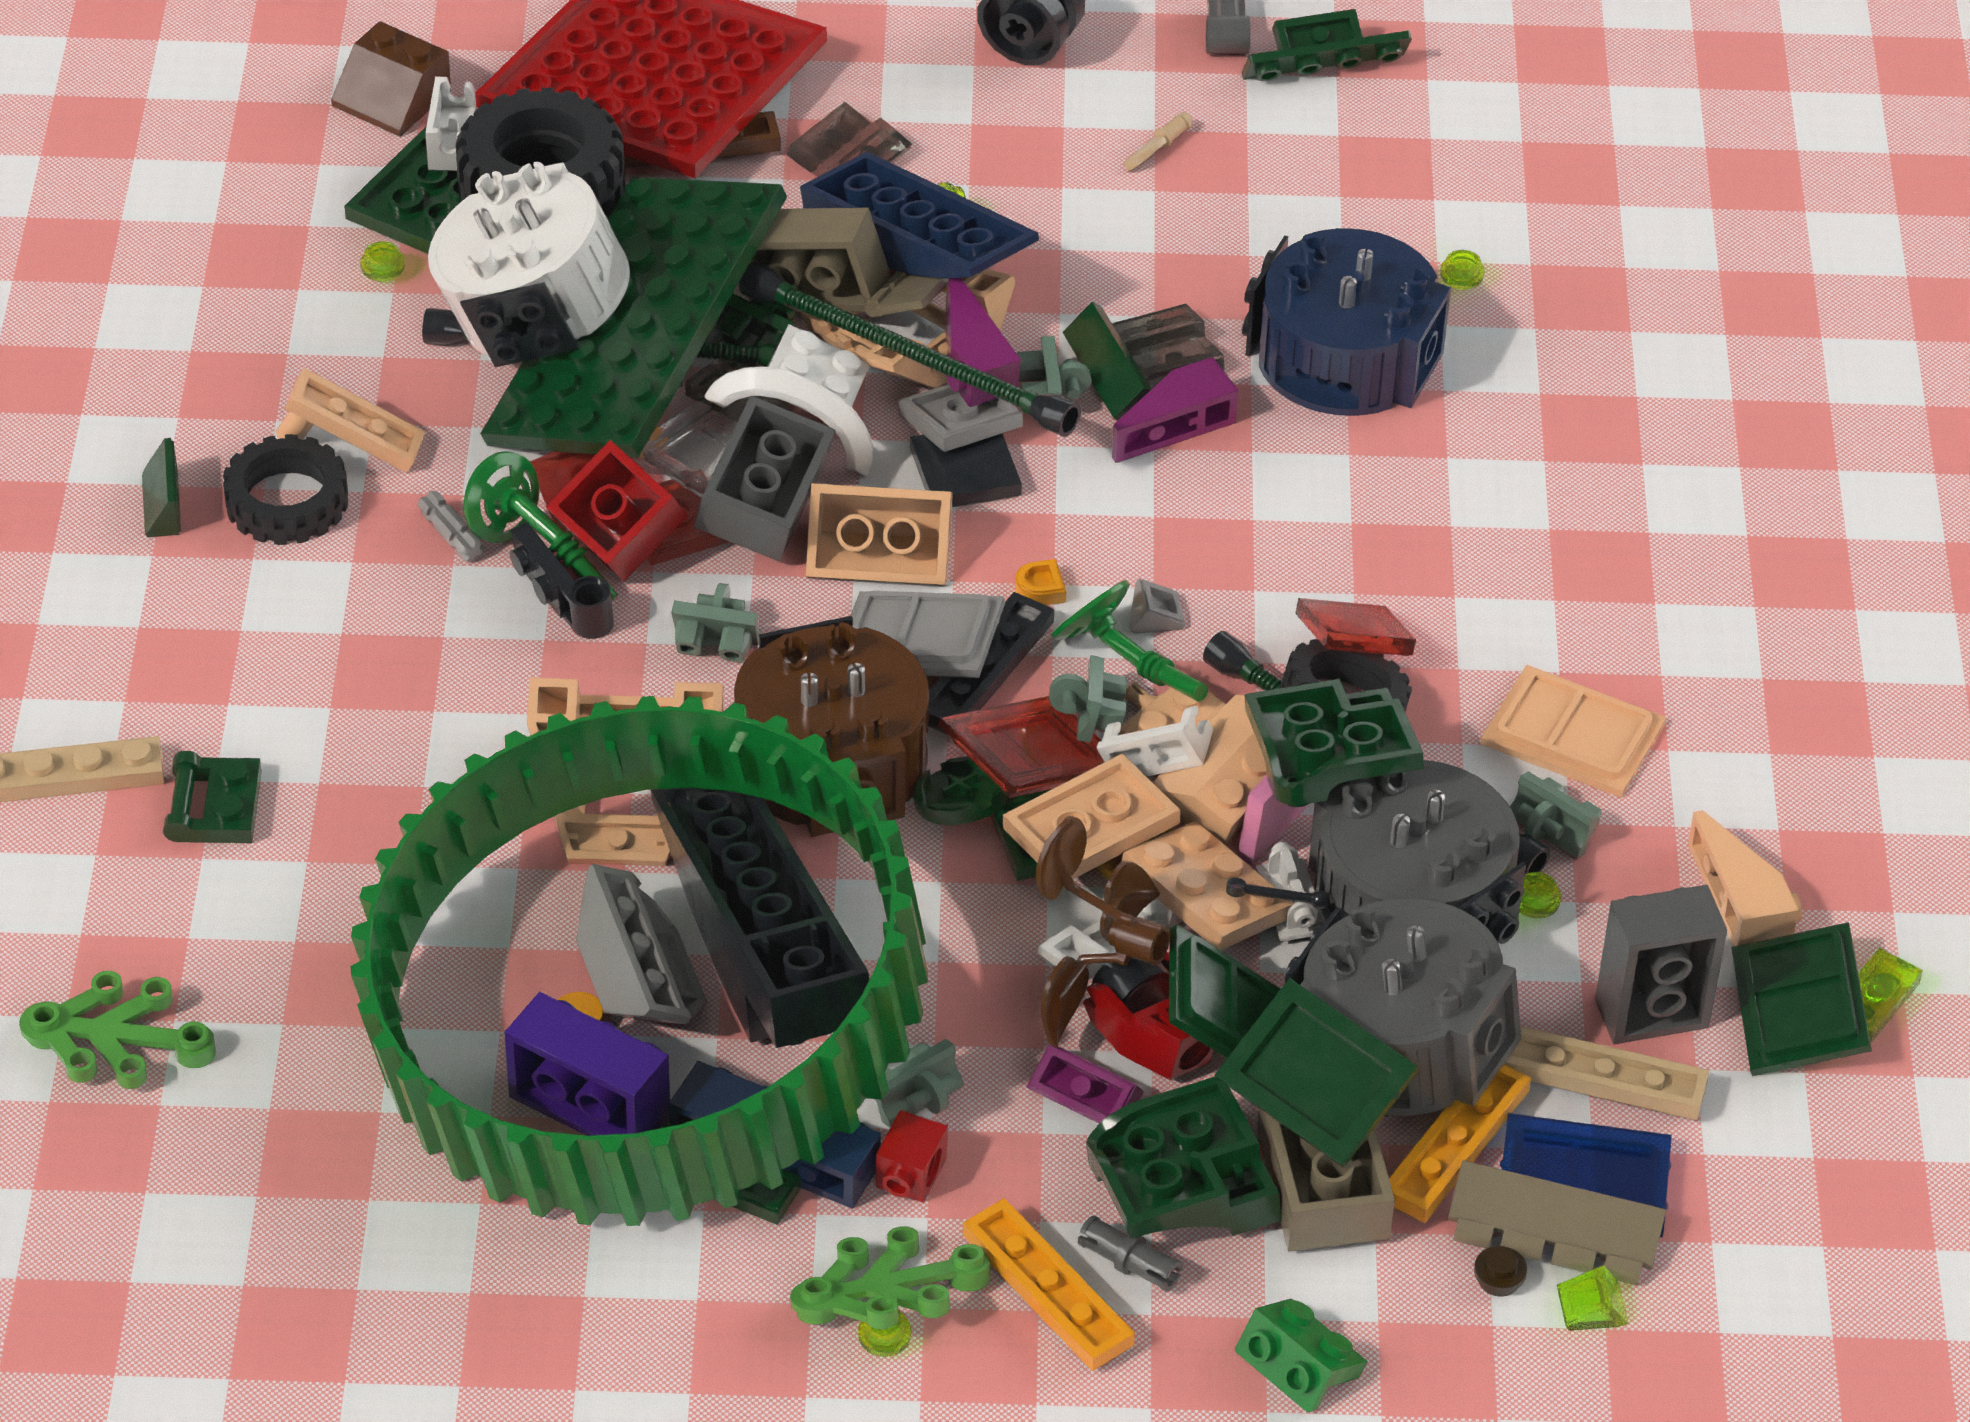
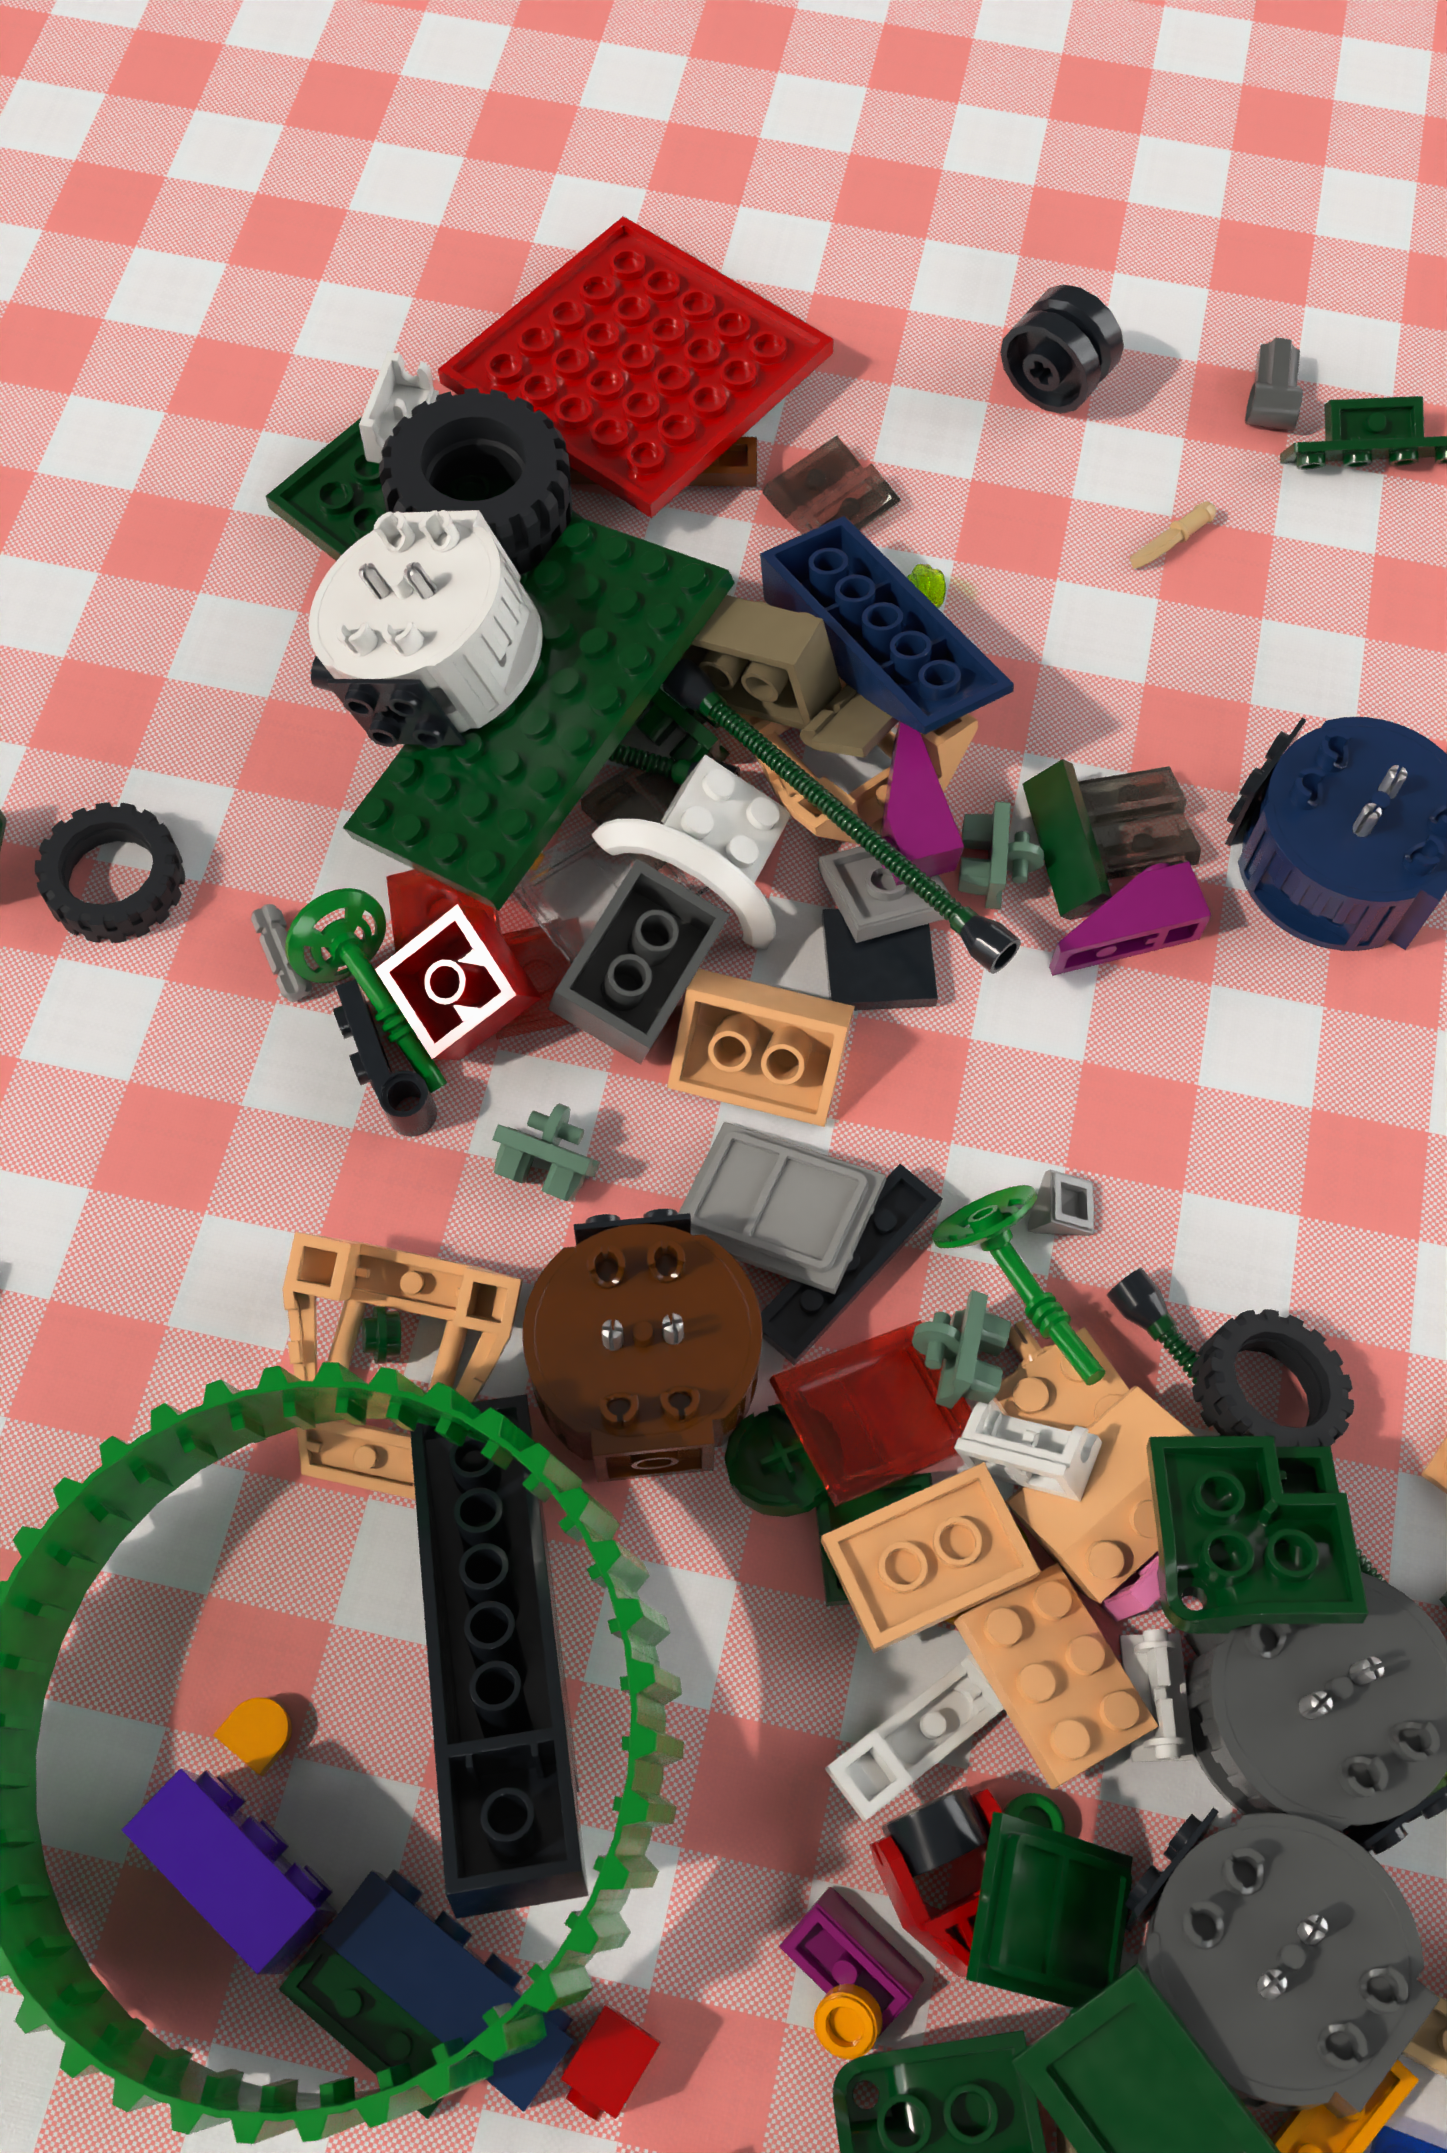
camera: 10 degrees right, 20 degrees up
light nougat piece [276,368,425,473] -> none
slope [331,21,451,137] -> none
clear neon green plate [360,241,405,282] -> none
light grey wedge [576,864,707,1024] -> none
sand green hips [874,1039,964,1128] -> none
light orange tile [1015,559,1066,605] -> none
reddish brown plant [1036,816,1170,1049] -> none
black hinge [1226,877,1330,910] -> none
clear red tile [1295,598,1416,656] -> none
none -> light orange tile [814,1984,882,2059]

